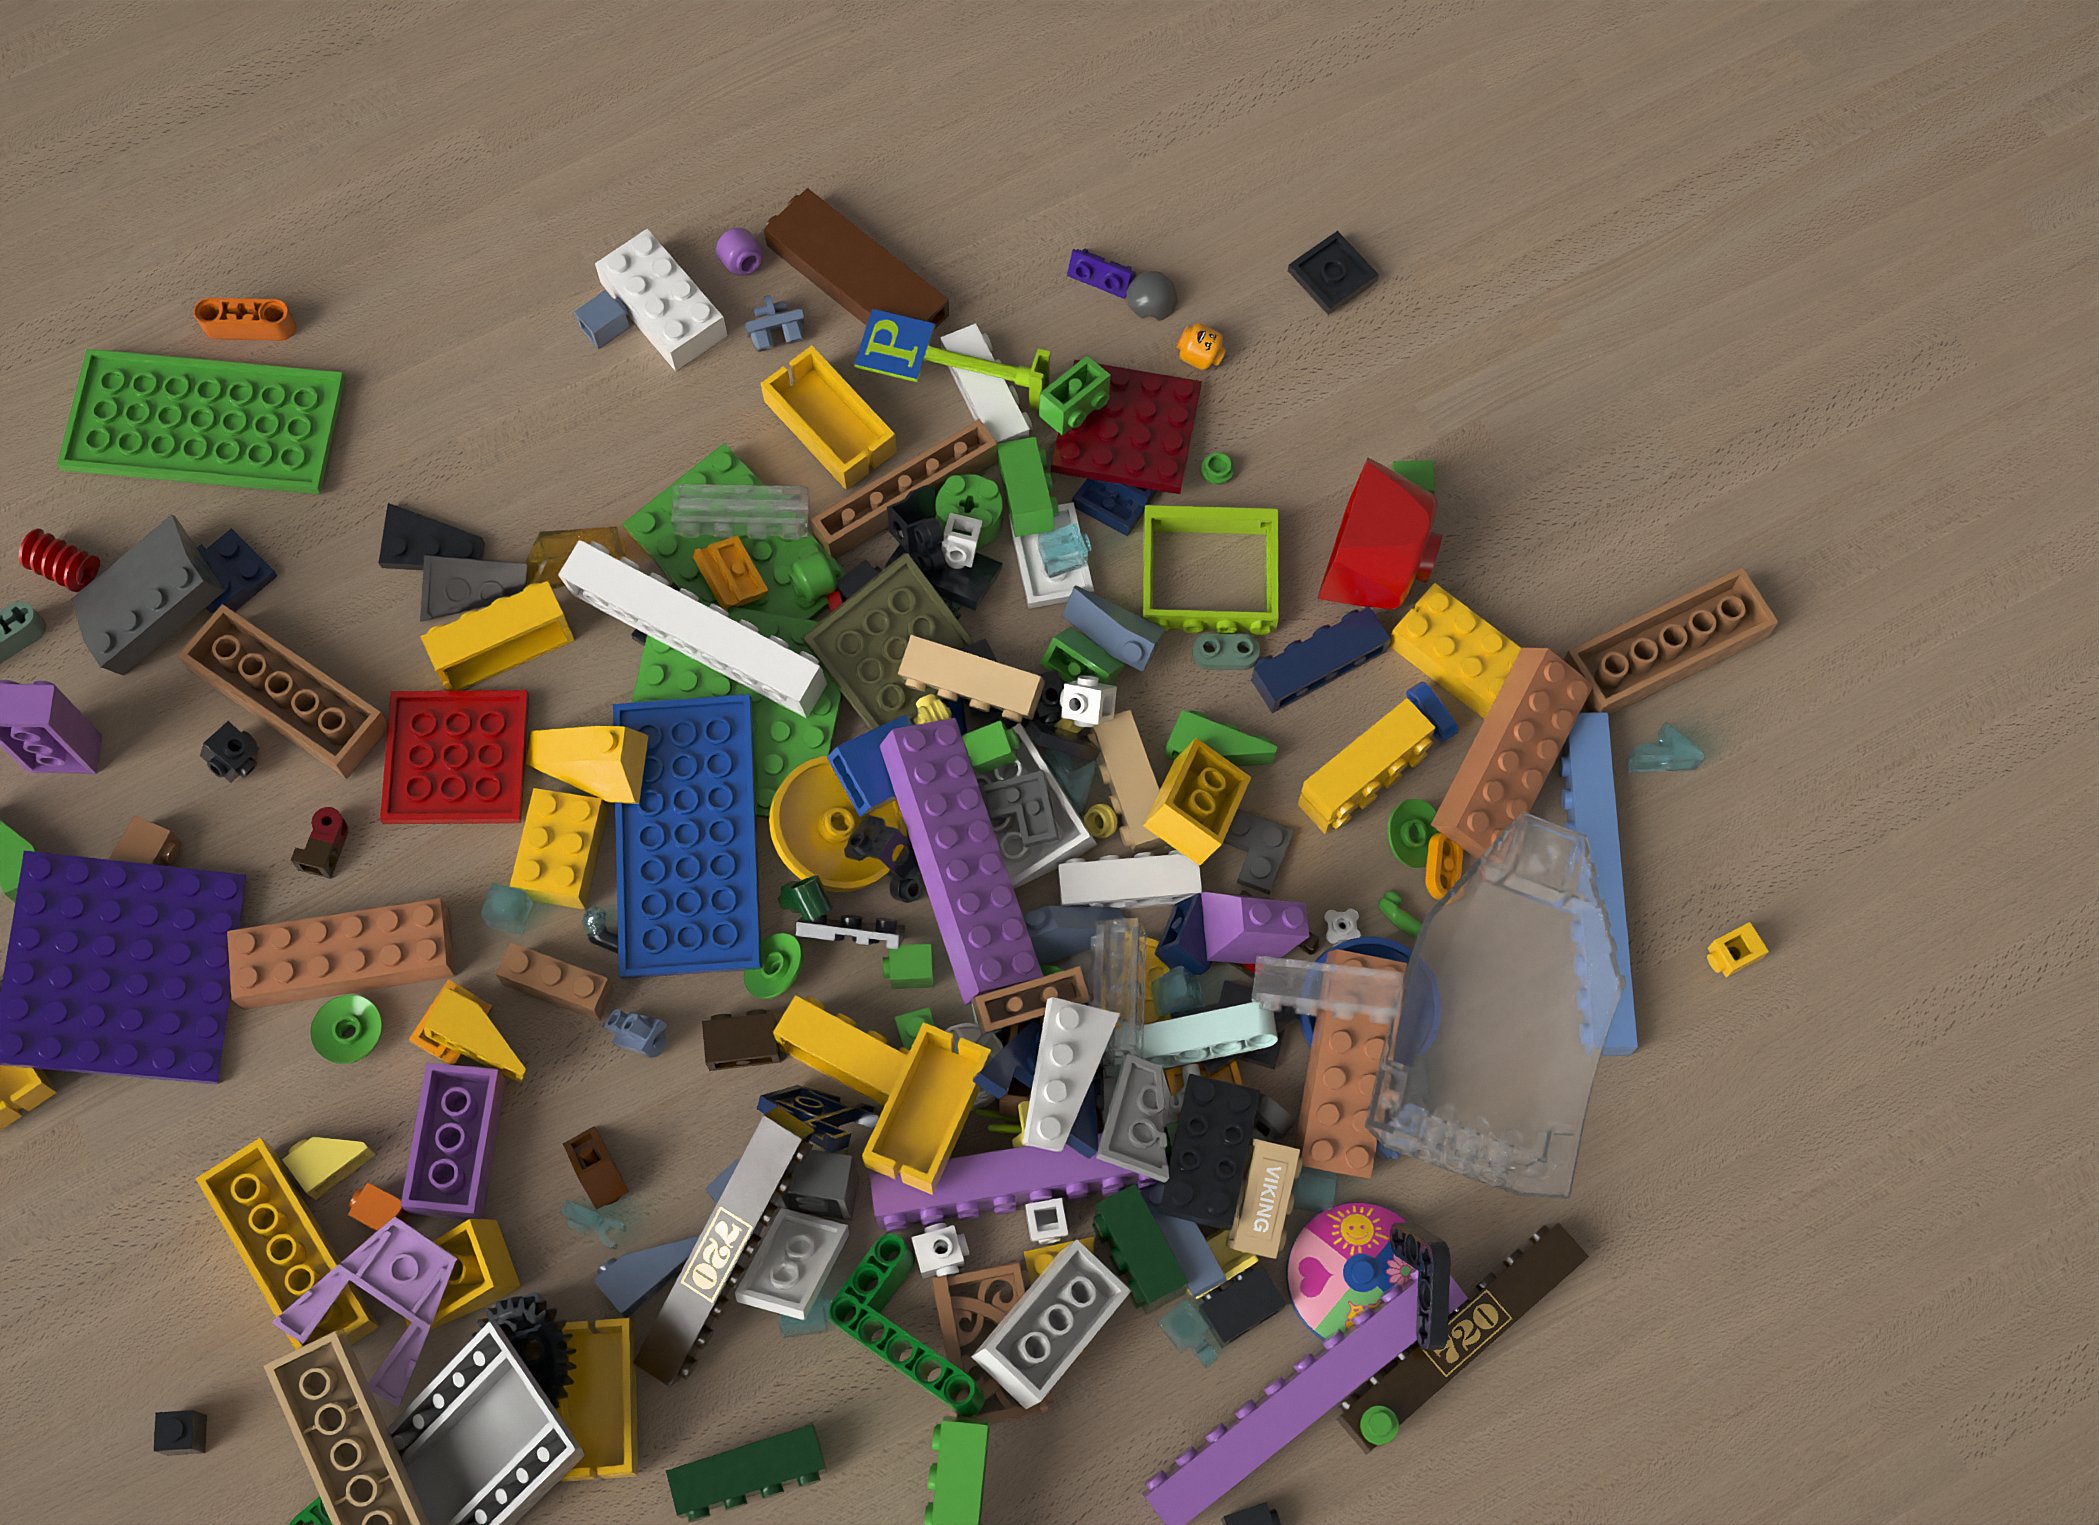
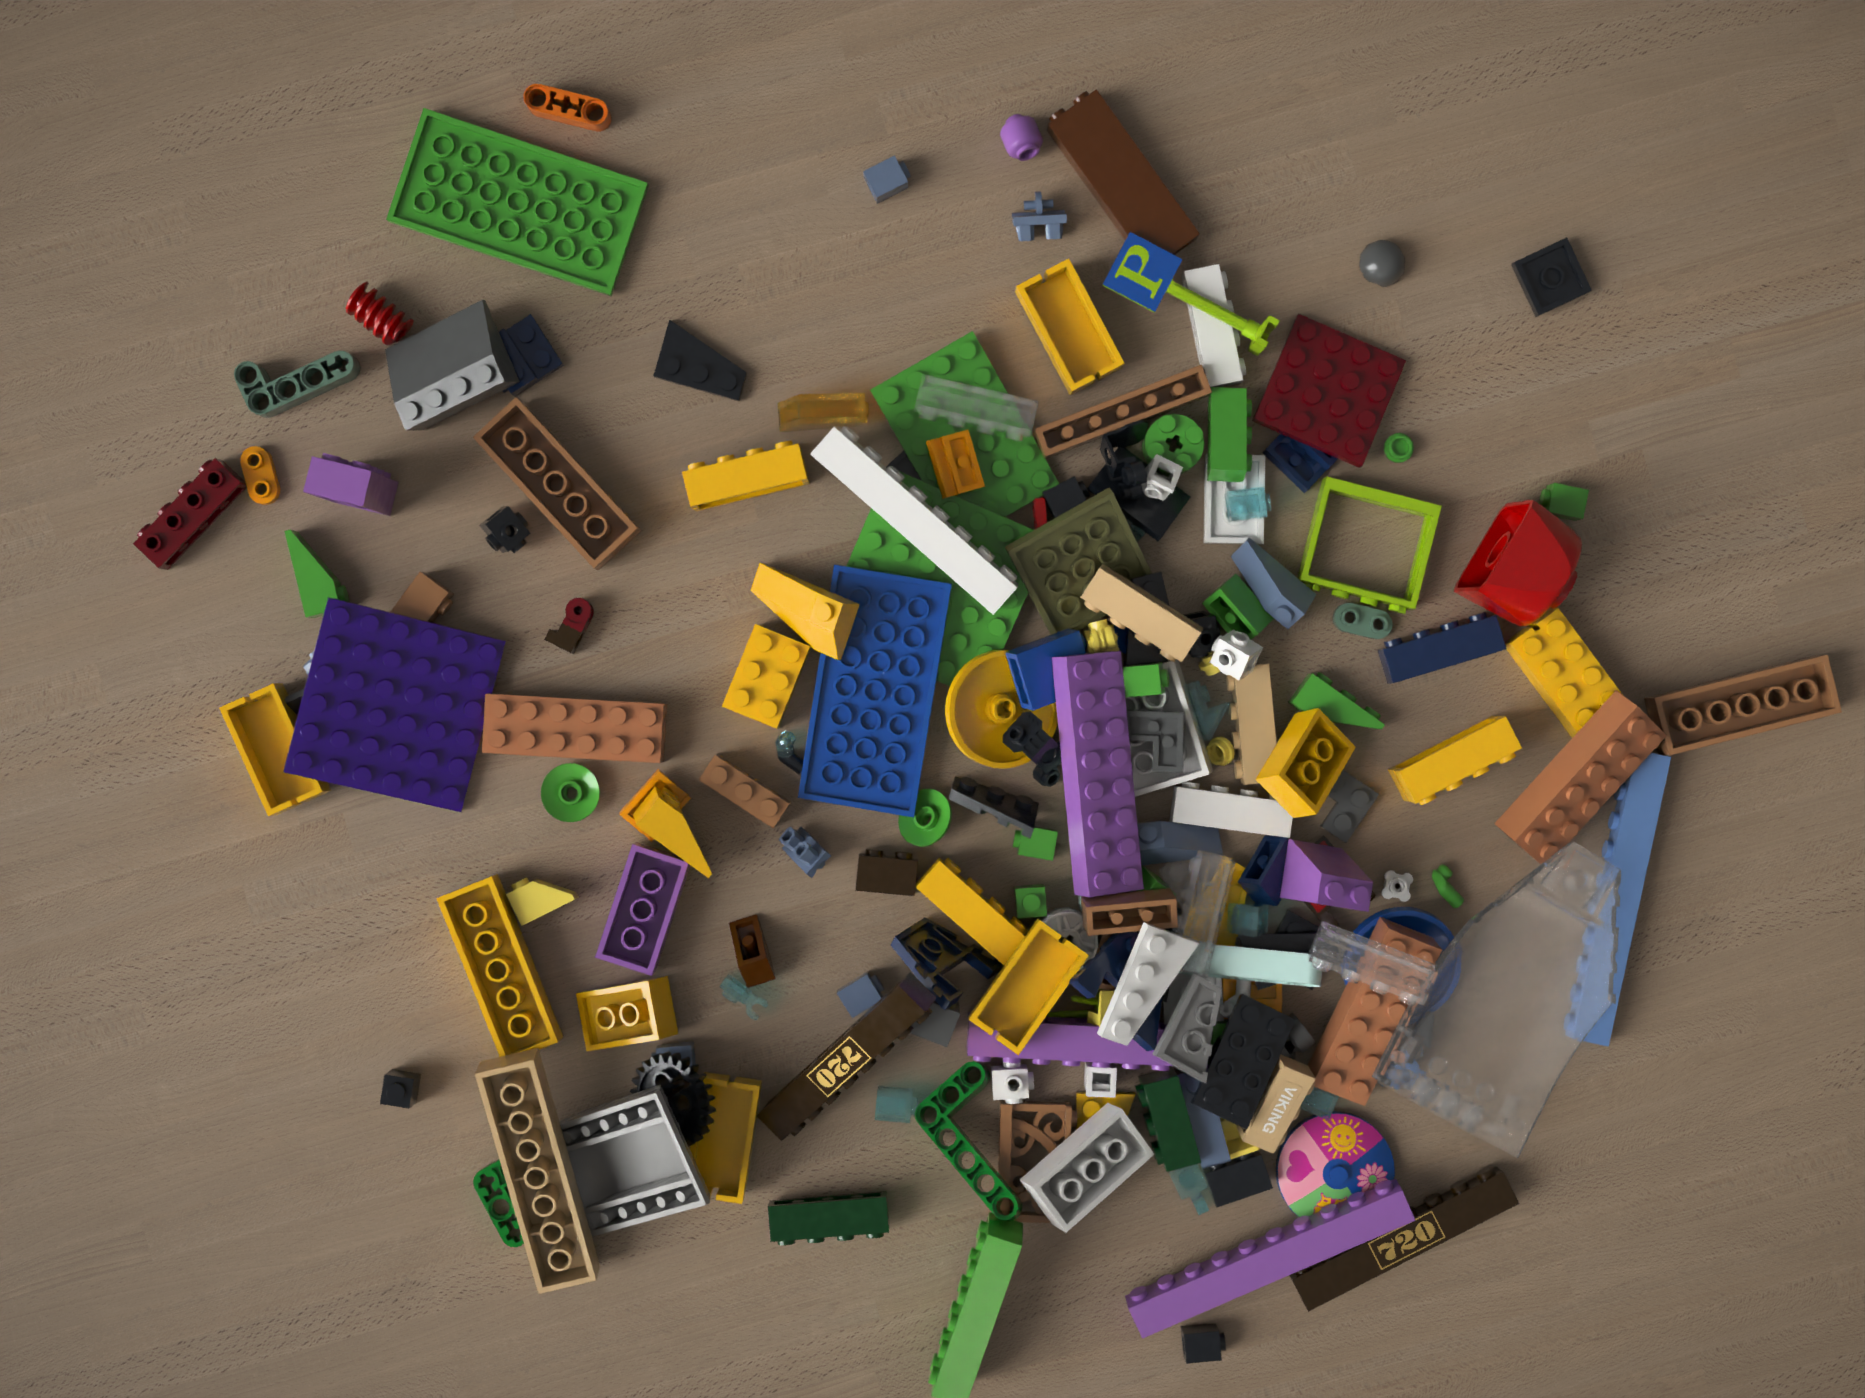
camera: 10 degrees right, 20 degrees up
lavender wing [272,1216,457,1408] -> none
orange brick [348,1182,409,1232] -> none
red plate [380,690,529,824] -> none
black wing [420,554,528,622] -> none
clear light blue brick [480,882,533,936] -> none
sand blue slope [594,1236,700,1318] -> none
white brick [595,229,728,371] -> none
white plate [735,1208,849,1320] -> none
dark green piece [777,875,833,921] -> none
bright green head [788,552,841,601] -> none
black tile [1025,719,1101,761] -> none
bright green brick [1039,356,1111,436] -> none
dark purple hinge [1067,248,1136,299] -> none
light orange head [1176,322,1226,371] -> none
bright green plate [1360,1406,1399,1445] -> none
bright green dish [1387,799,1440,868] -> none
black beam [1390,1222,1451,1350] -> none
blue beam [1406,681,1458,743] -> none
light orange plate [1425,832,1463,900] -> none
clear light blue slope [1627,722,1704,772] -> none
yellow brick [1707,922,1769,978] -> none

